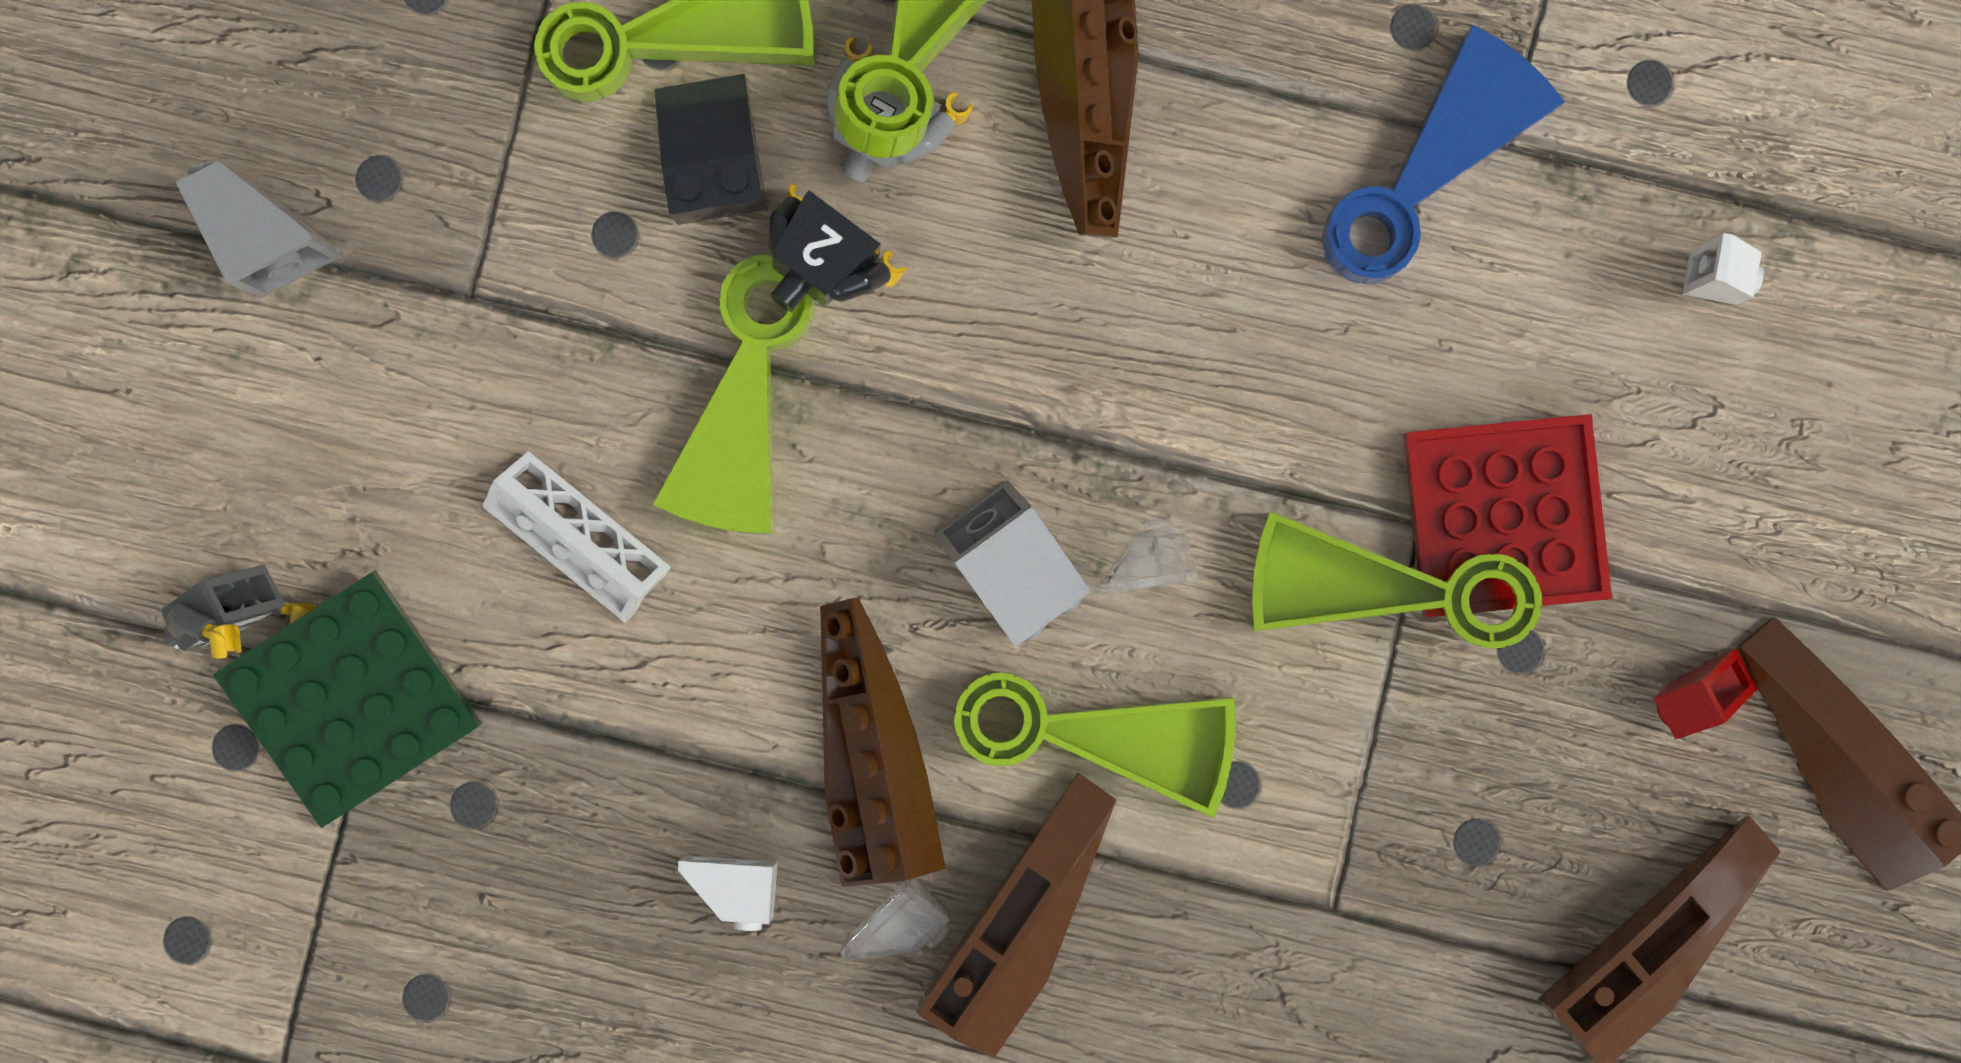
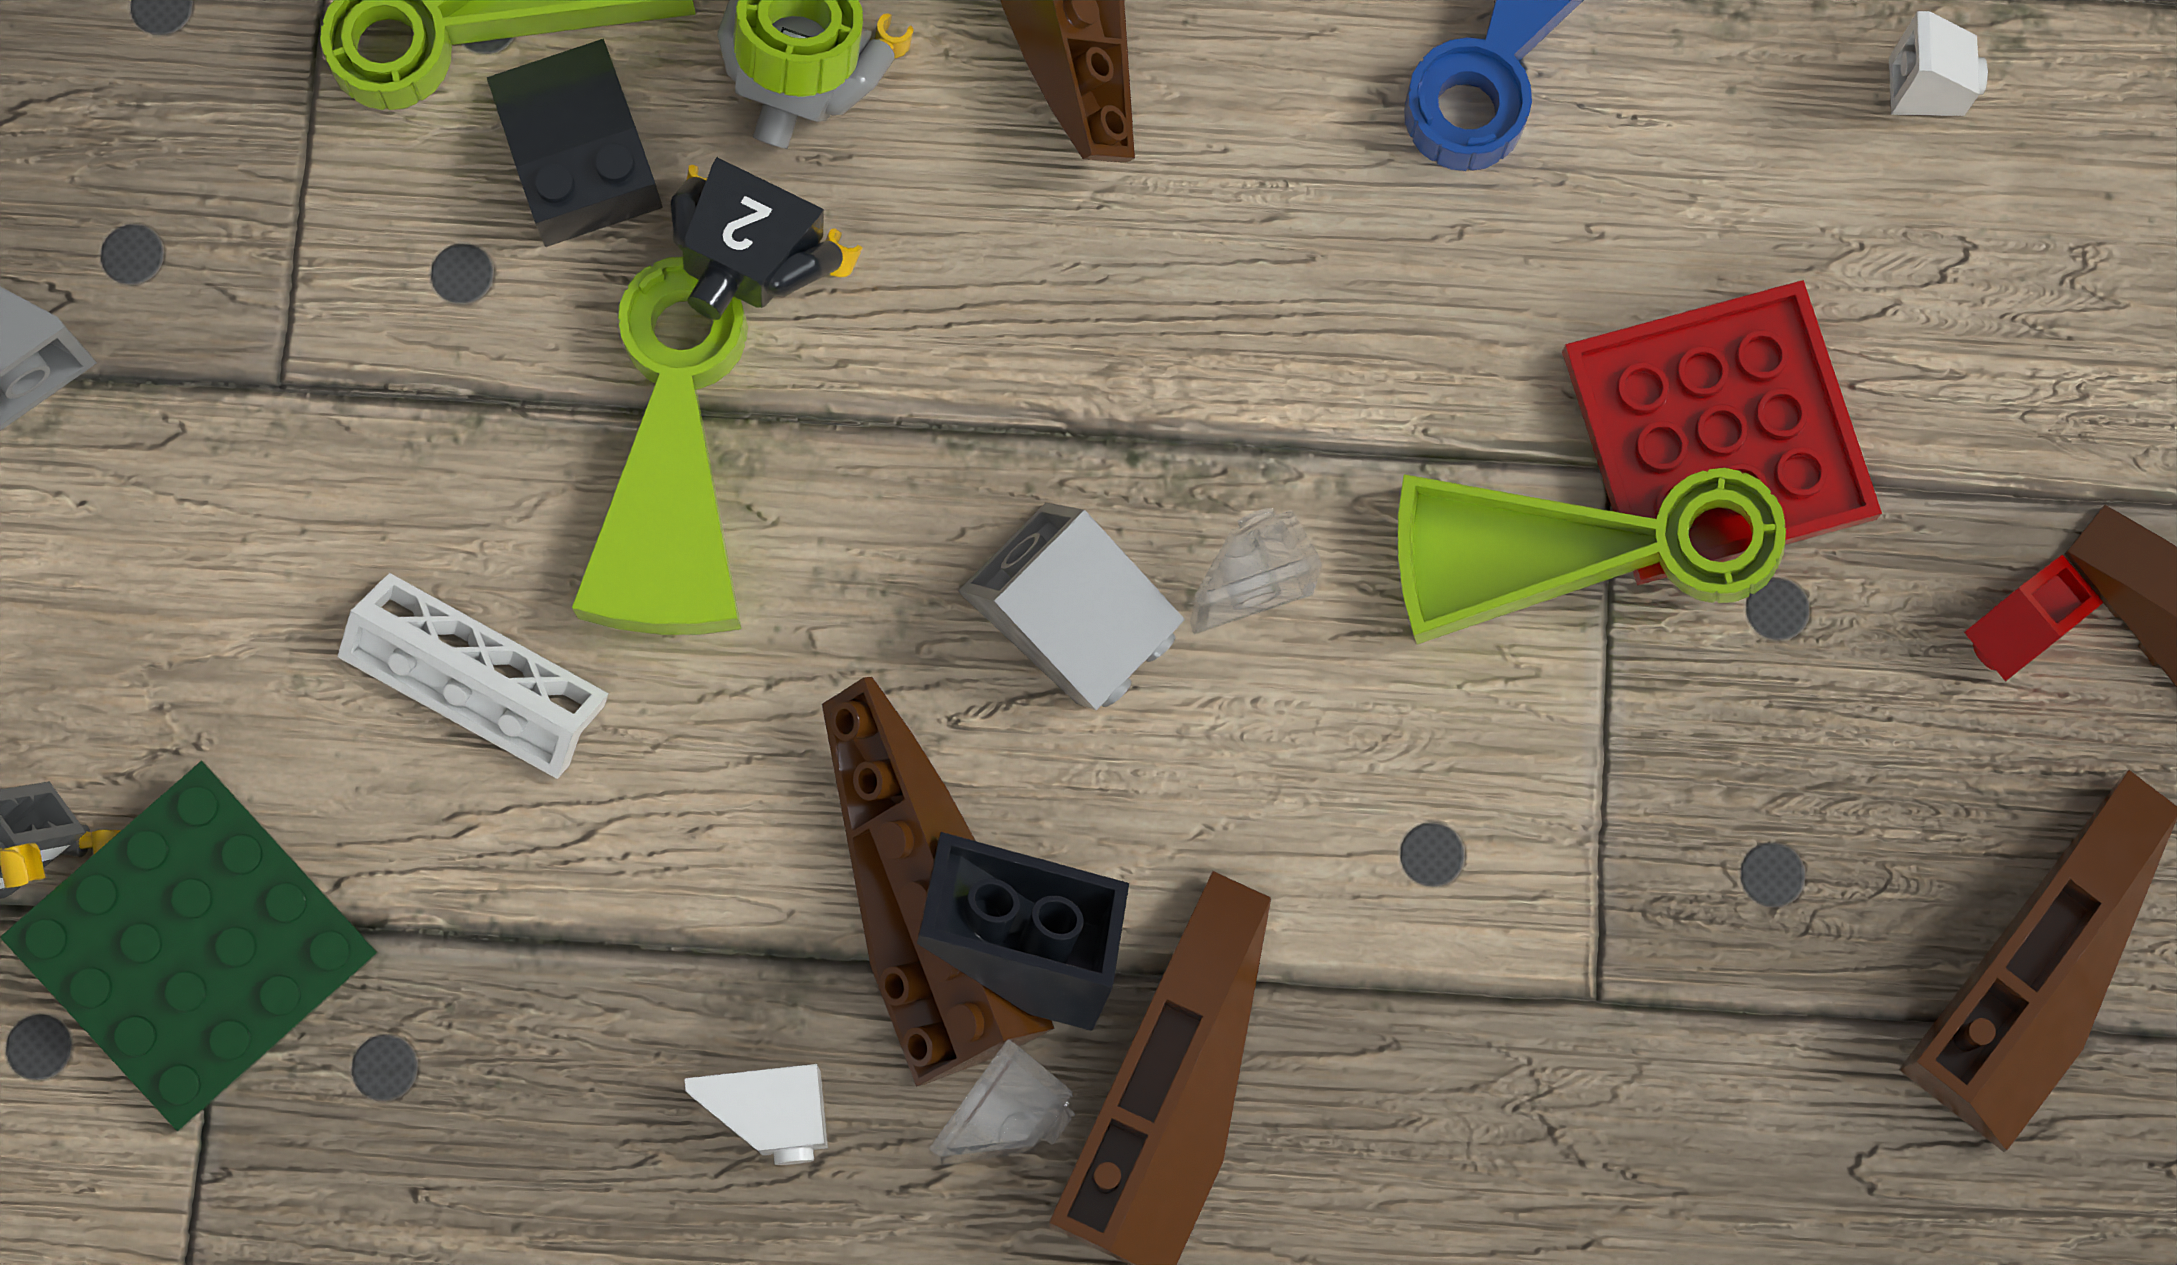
camera: 15 degrees left, 10 degrees down
lime piece [954,671,1236,818] -> none
none -> black slope [917,832,1129,1031]

